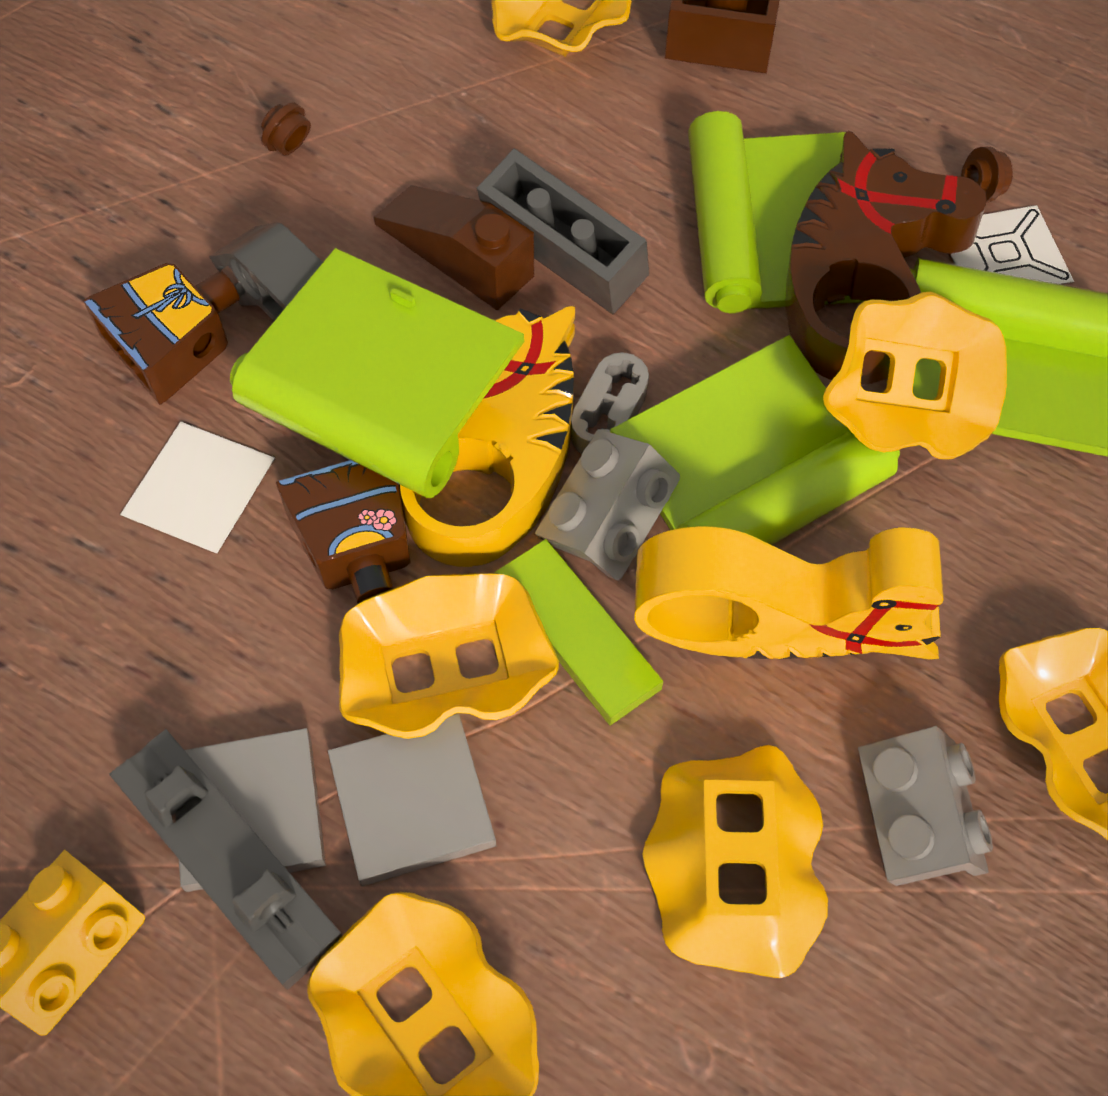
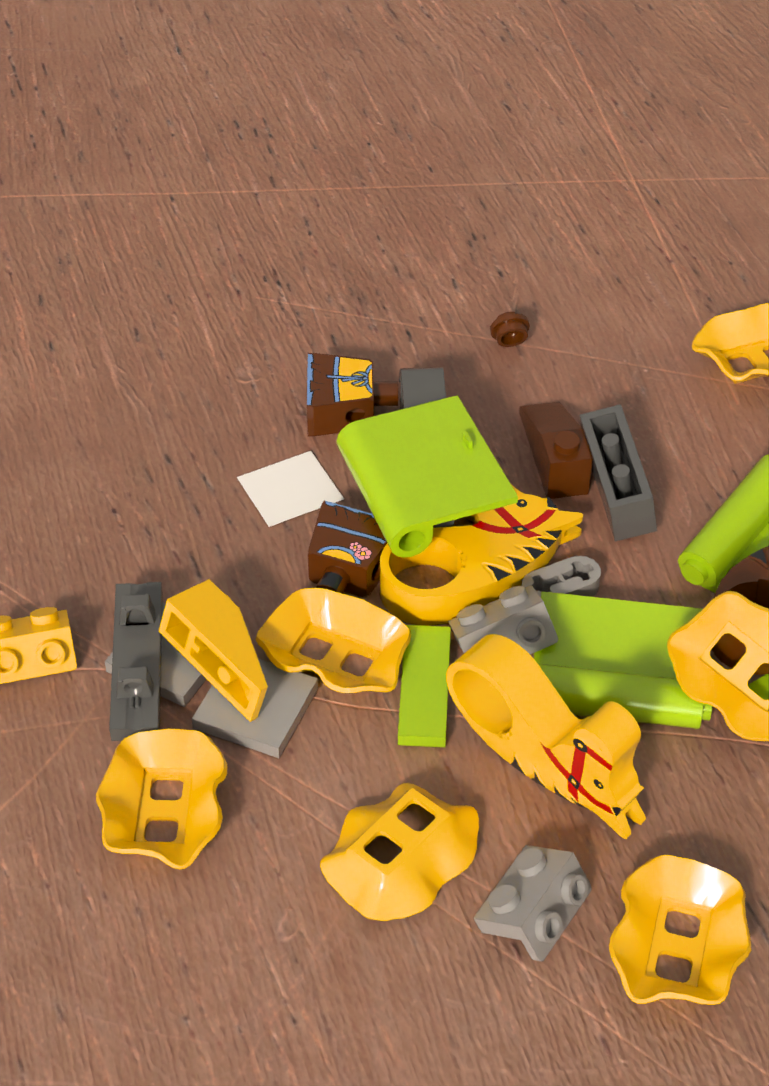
camera: 40 degrees right, 15 degrees down
none -> yellow slope [158,579,268,722]

